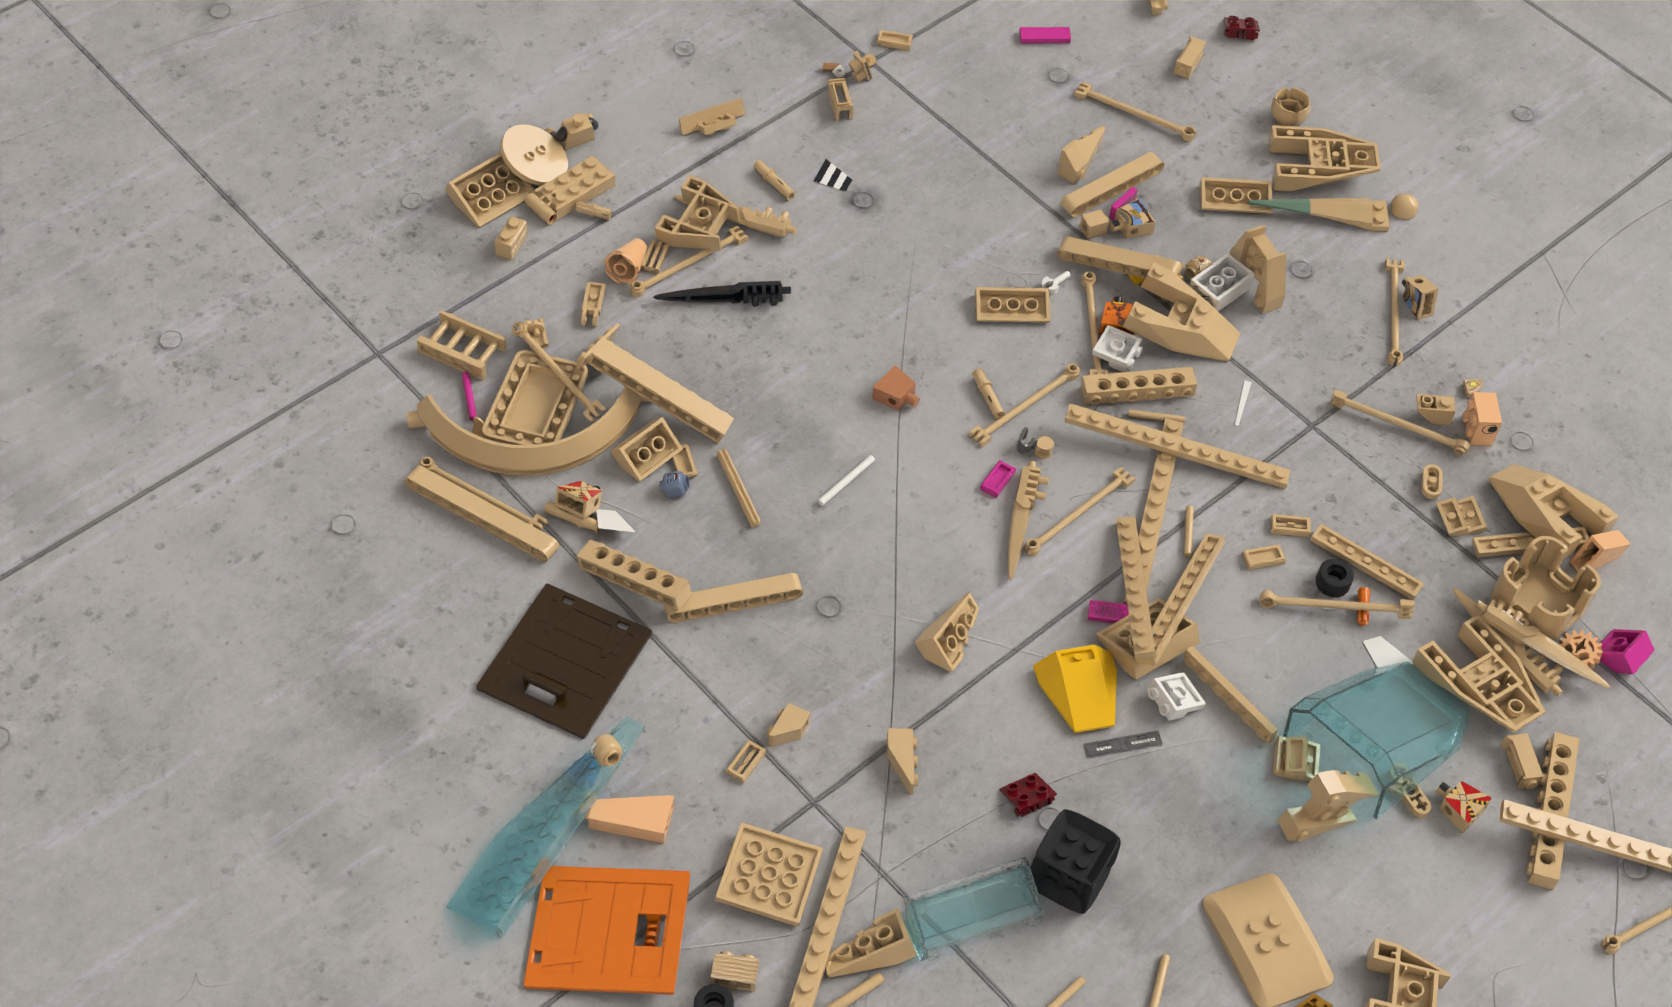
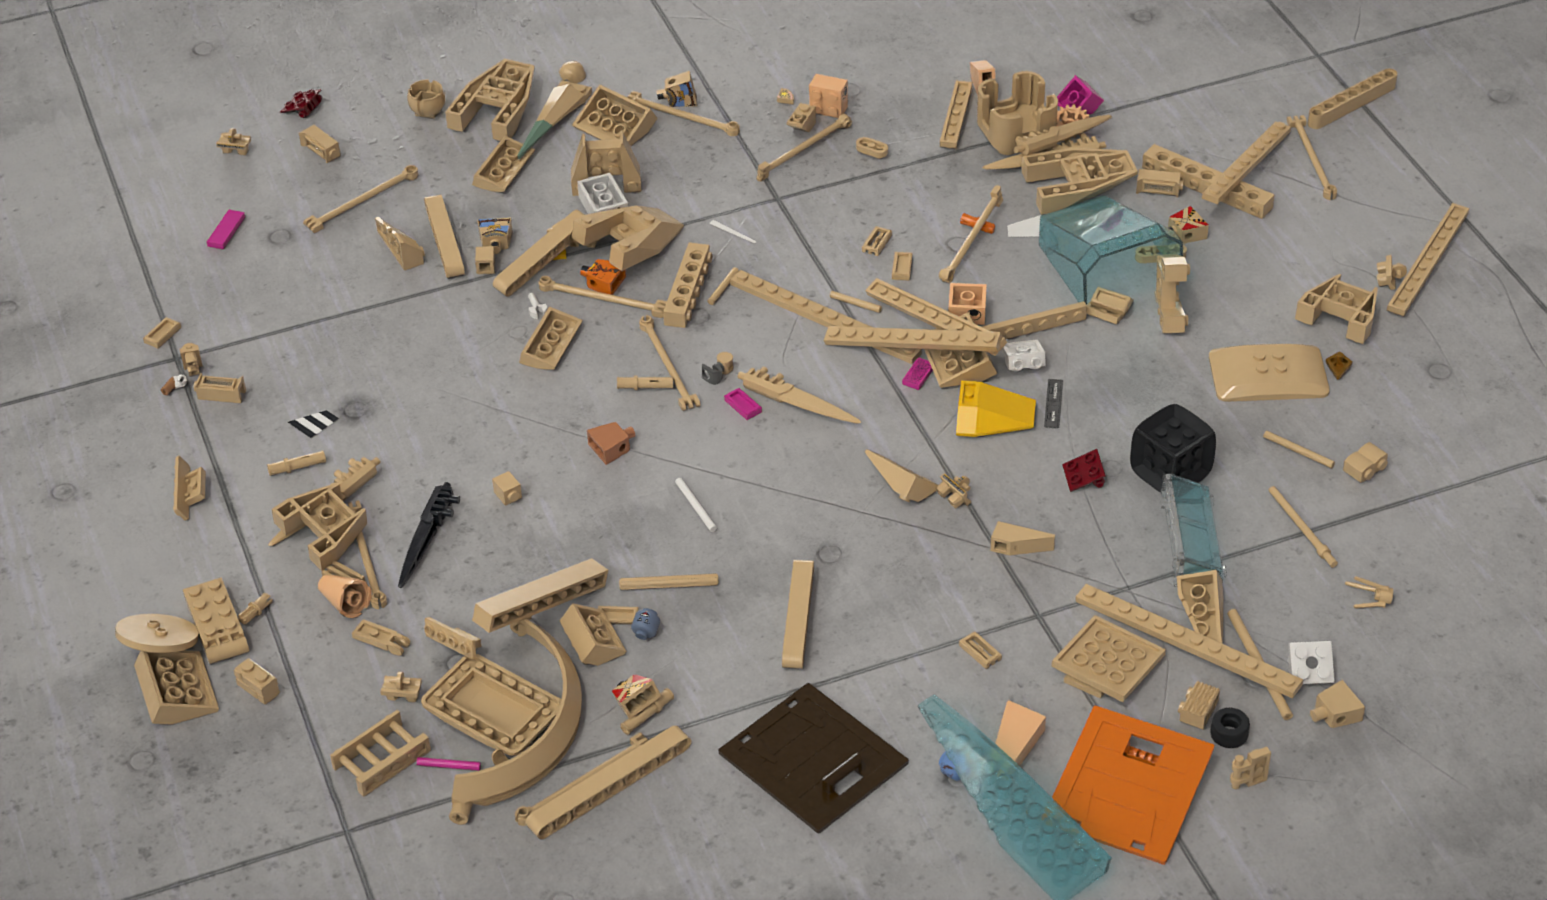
camera: 65 degrees left, 10 degrees down
tan hinge [511,321,606,423] -> none
tan torso [544,113,599,150] -> none
tan brick [577,539,692,611] -> none
tan head [591,734,623,766] -> none
white sticker [596,509,635,532] -> none
tan slope [767,703,811,747] -> none
tan hinge [1024,467,1136,556] -> none
tan plate [1064,403,1290,489] -> none
white plate [1092,325,1143,372] -> none
dark pink tile [1109,187,1138,221] -> none
tan head [1185,256,1212,280] -> none
tan plate [1310,524,1424,600] -> none
black tyre [1316,559,1354,597] -> none
tan slope [1436,496,1487,536] -> none
tan wedge [1488,464,1619,558] -> none
none -> tan brick [492,471,522,506]
none -> tan slope [572,84,658,146]
none -> tan hips [936,473,971,509]
none -> light nougat brick [948,283,987,325]

